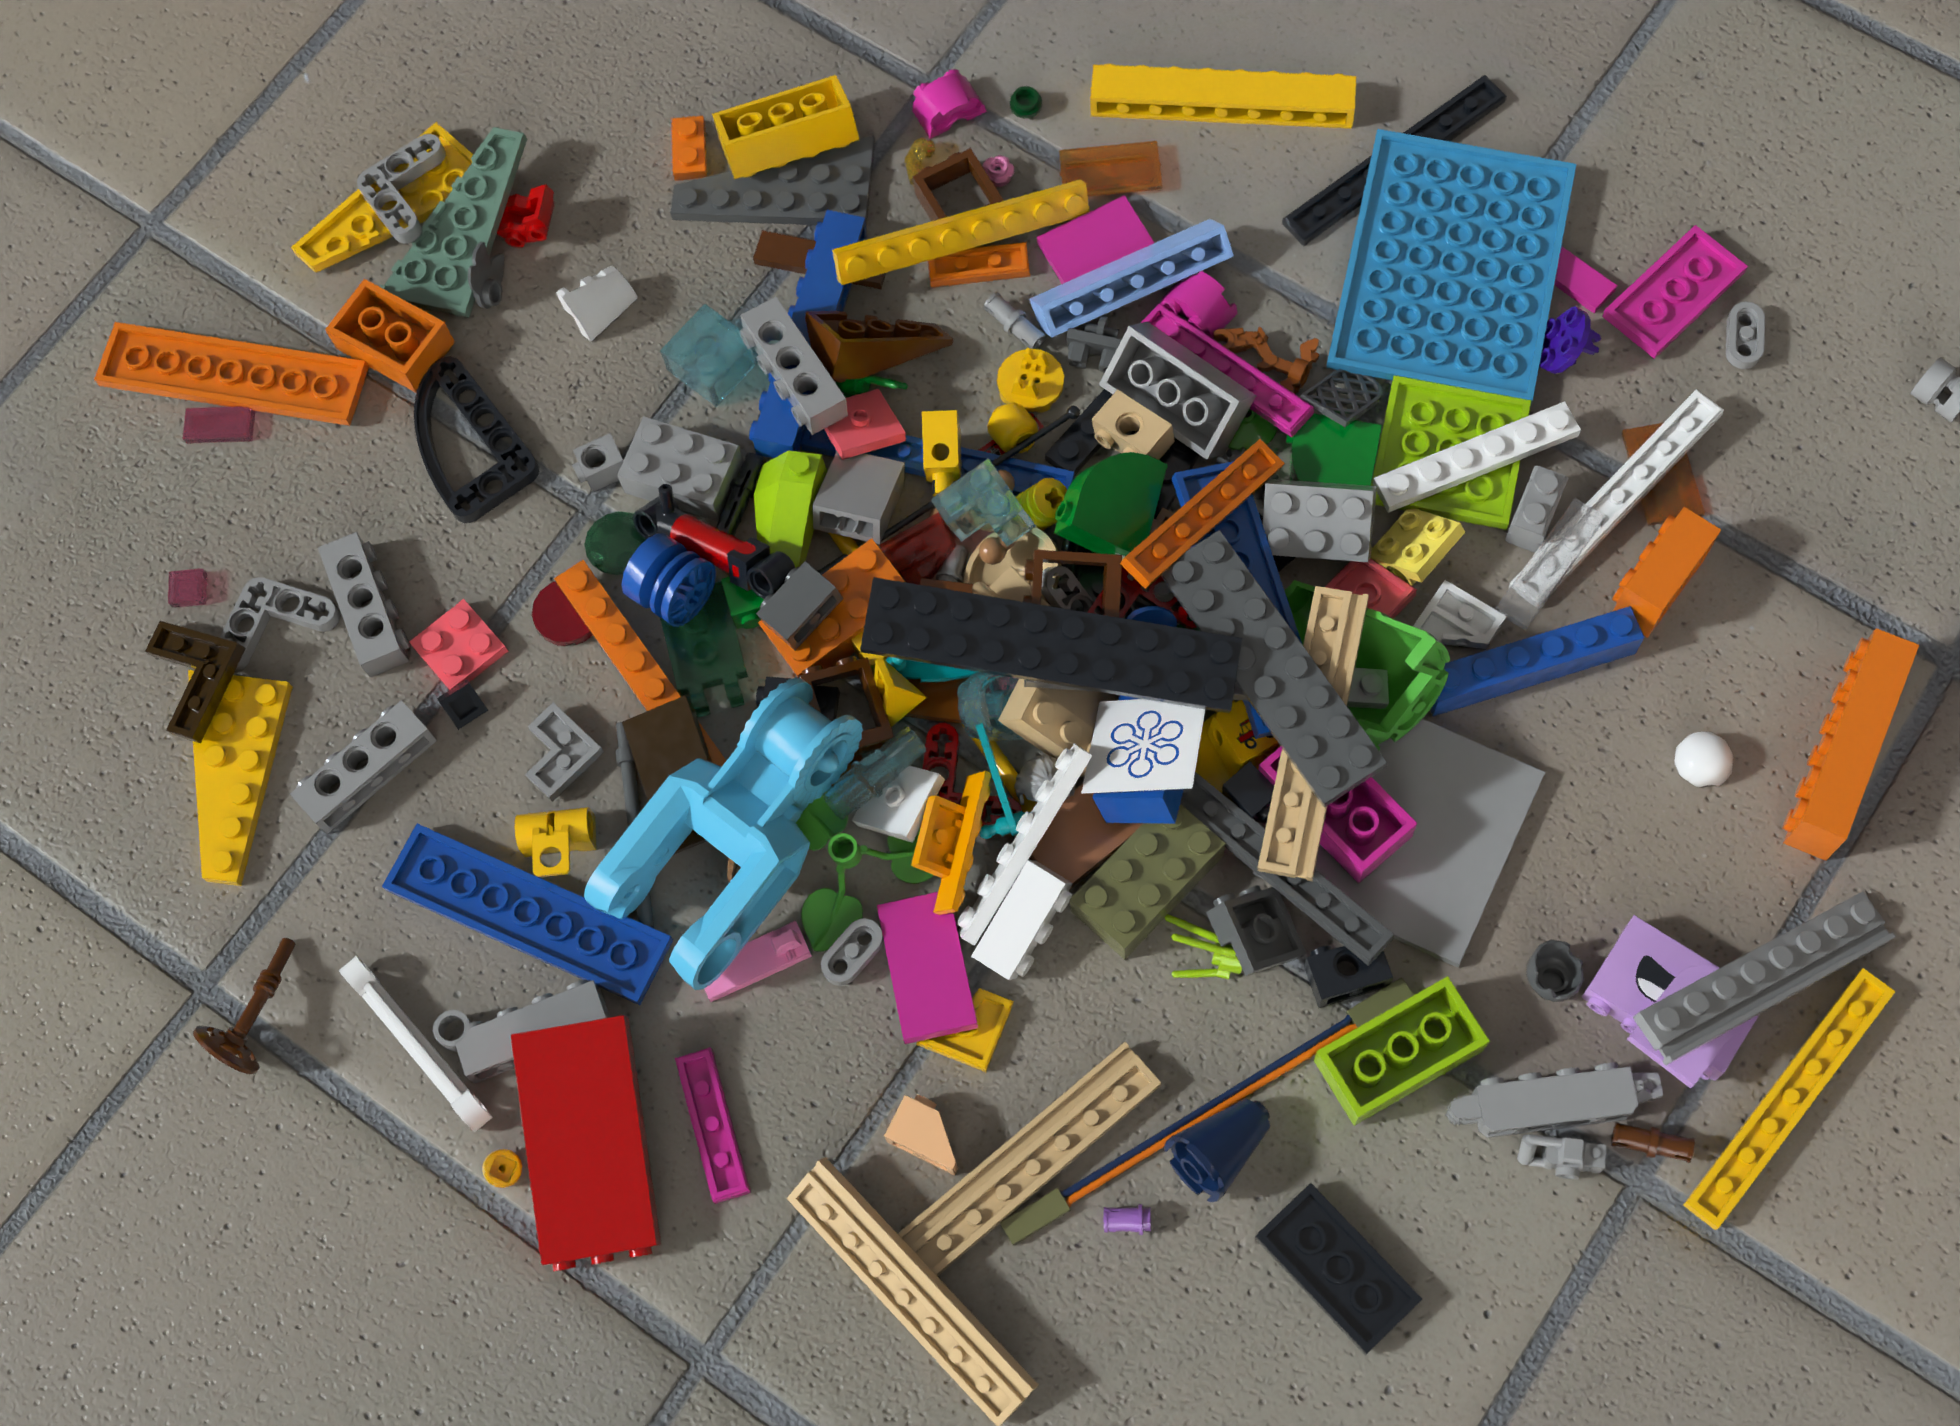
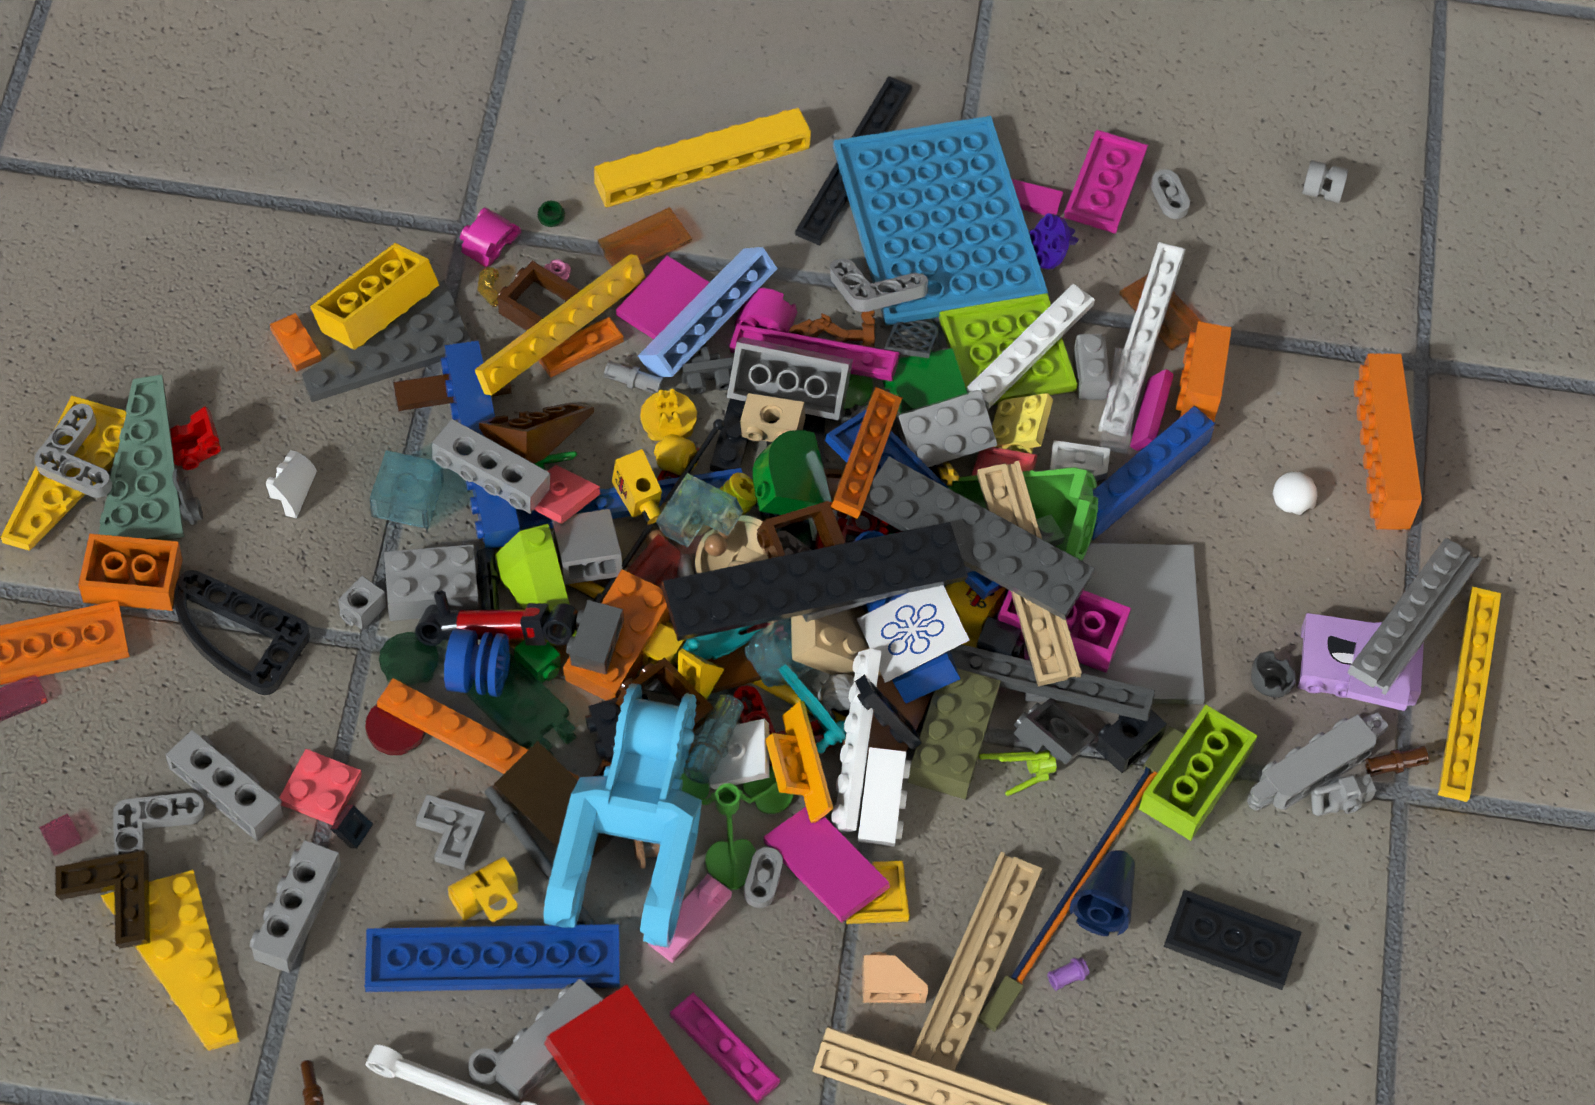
camera: 40 degrees left, 10 degrees down
none -> light grey beam [830,259,928,312]
none -> black plate [855,674,922,750]
none -> yellow axle [937,461,959,486]
none -> dark pink tile [1130,369,1174,451]

